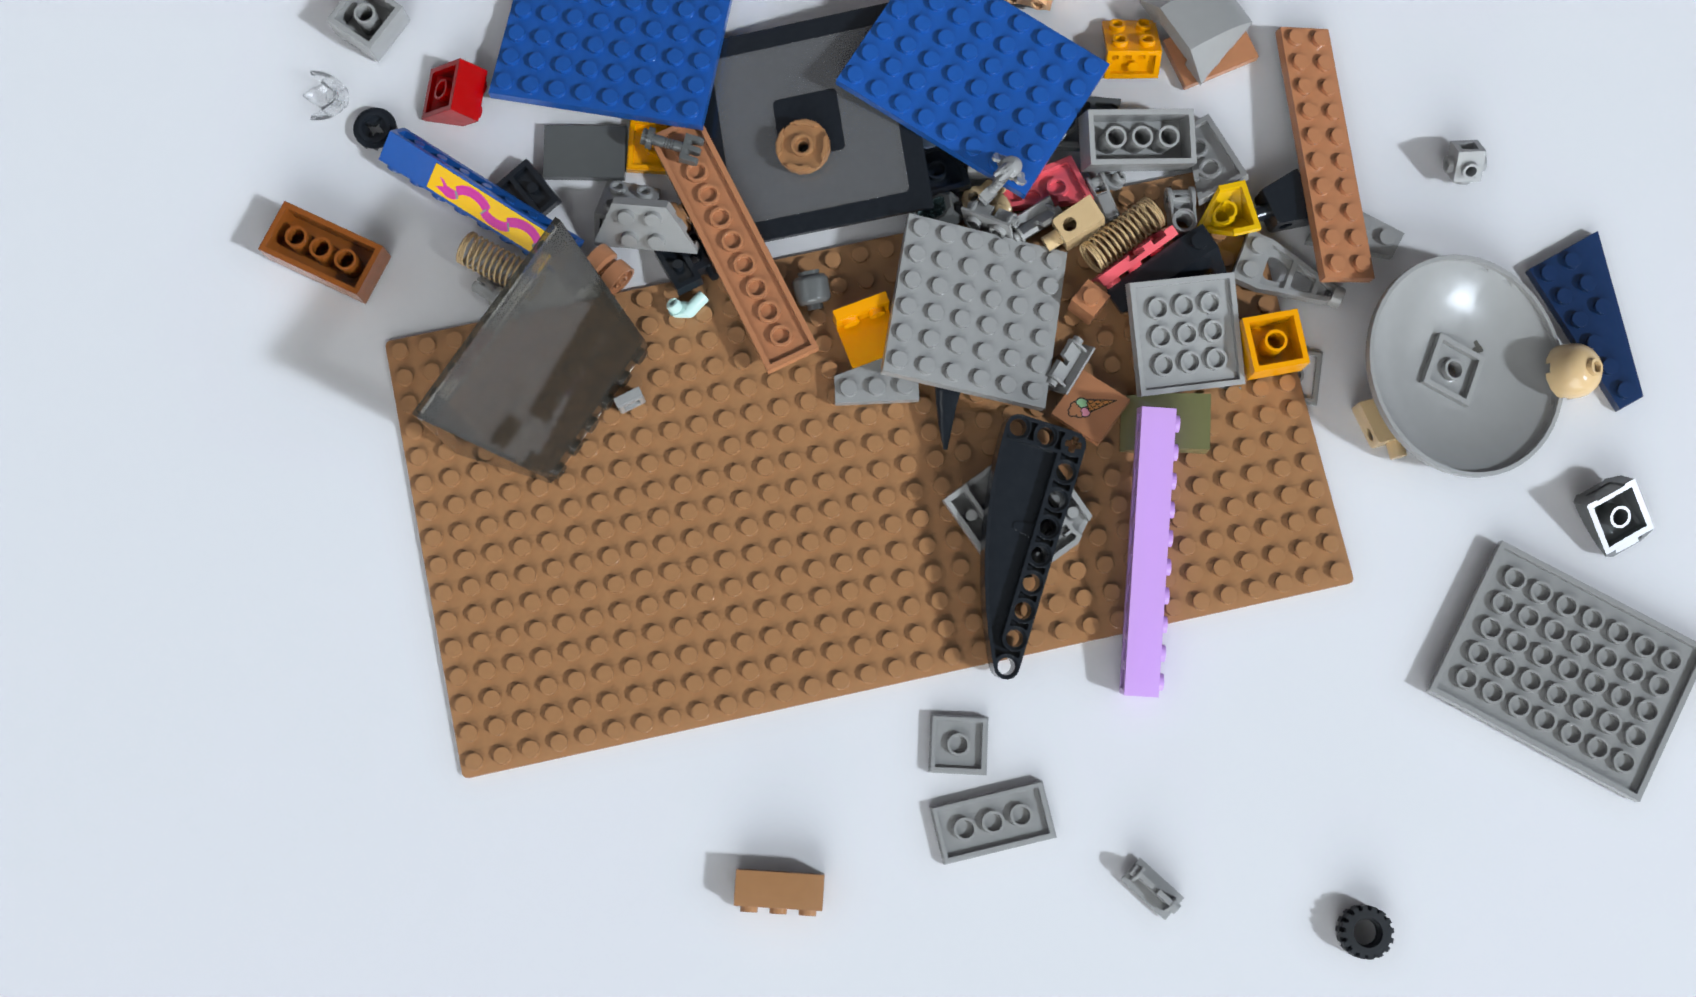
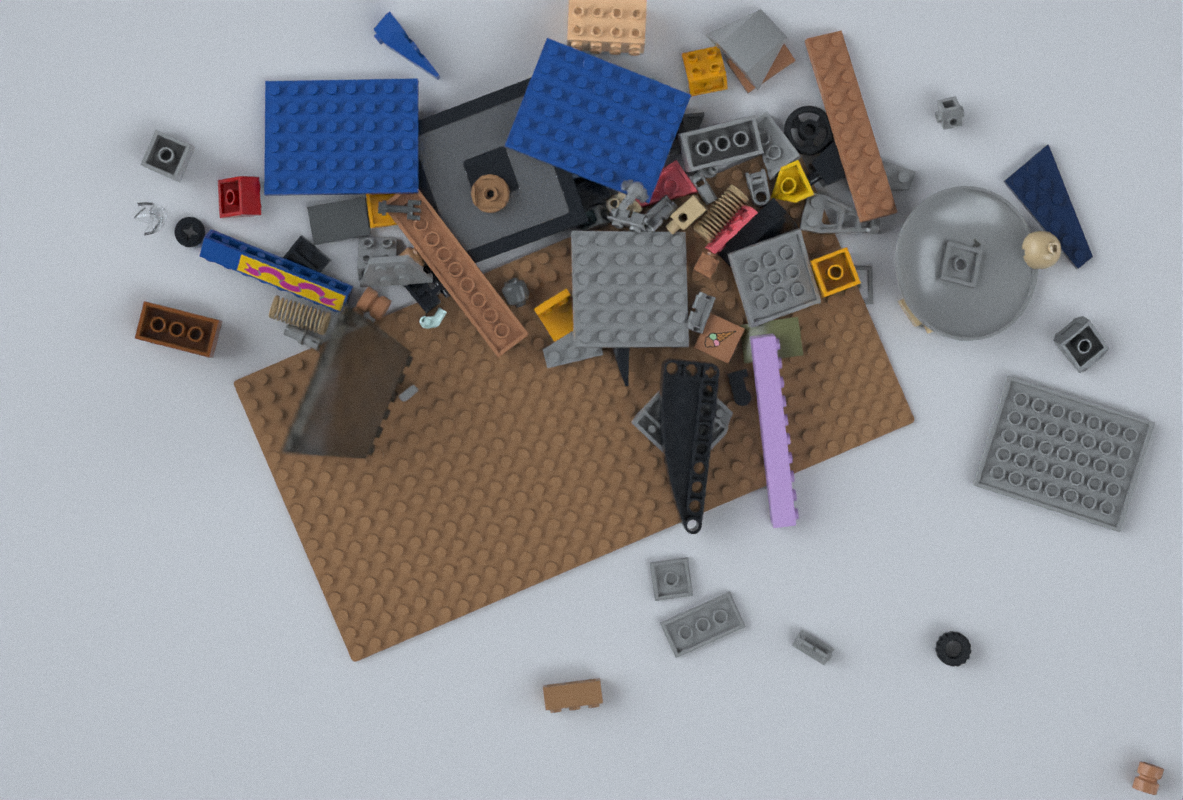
camera: 10 degrees left, 10 degrees up
none -> black leg [727,369,751,406]
none -> black wheel [784,106,833,156]

